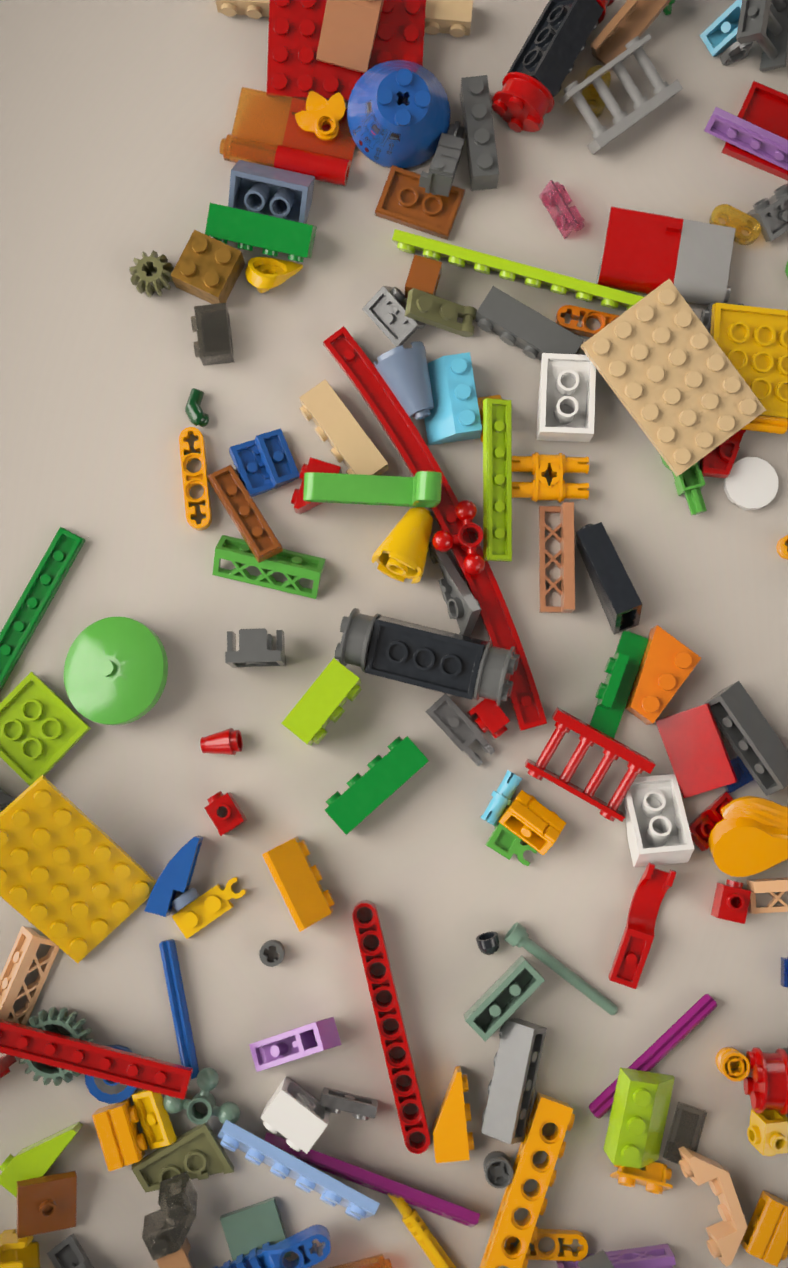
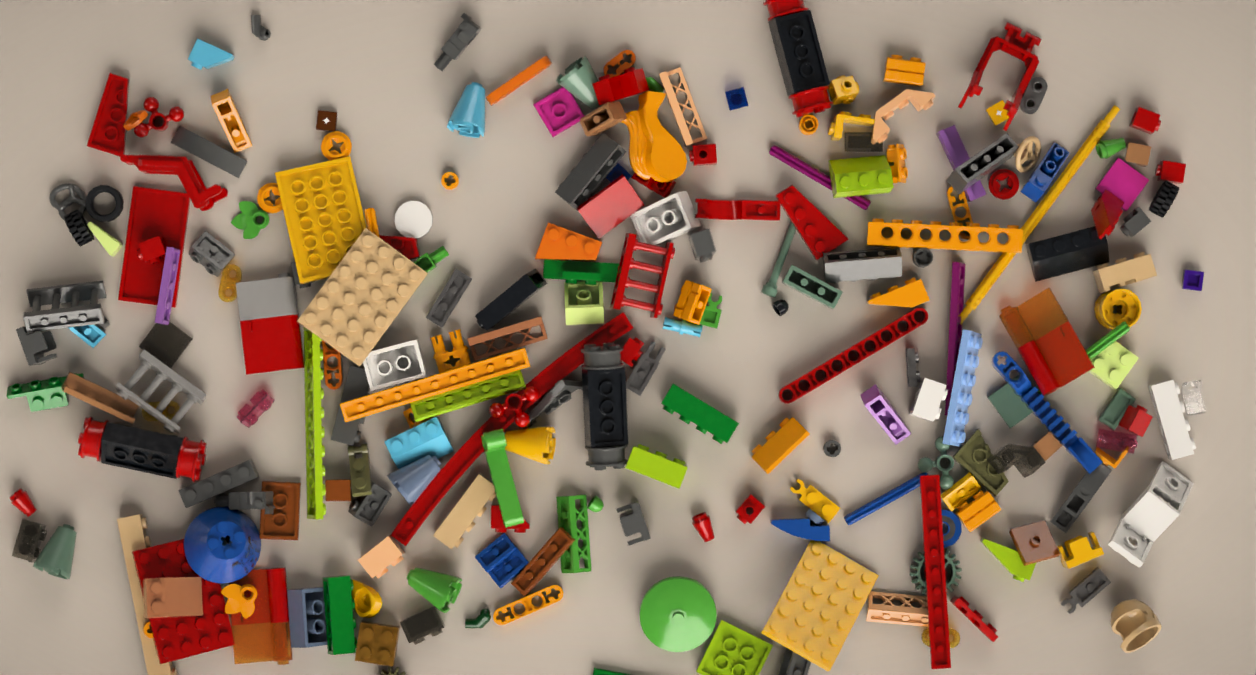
camera: 110 degrees left, 5 degrees up
none -> clear smoke tile [139,321,193,368]
none -> light orange plate [340,347,530,422]
none -> light nougat brick [358,535,405,578]
none -> bright green cone [407,567,462,613]
none -> flat silver plate [426,269,472,328]
none -> yellowish green slope [564,281,604,325]
none -> bright green hinge [587,495,604,512]
none -> dark grey brick [689,229,716,262]
none -> red wing [775,185,849,260]
none -> yellow bracket [828,111,875,141]

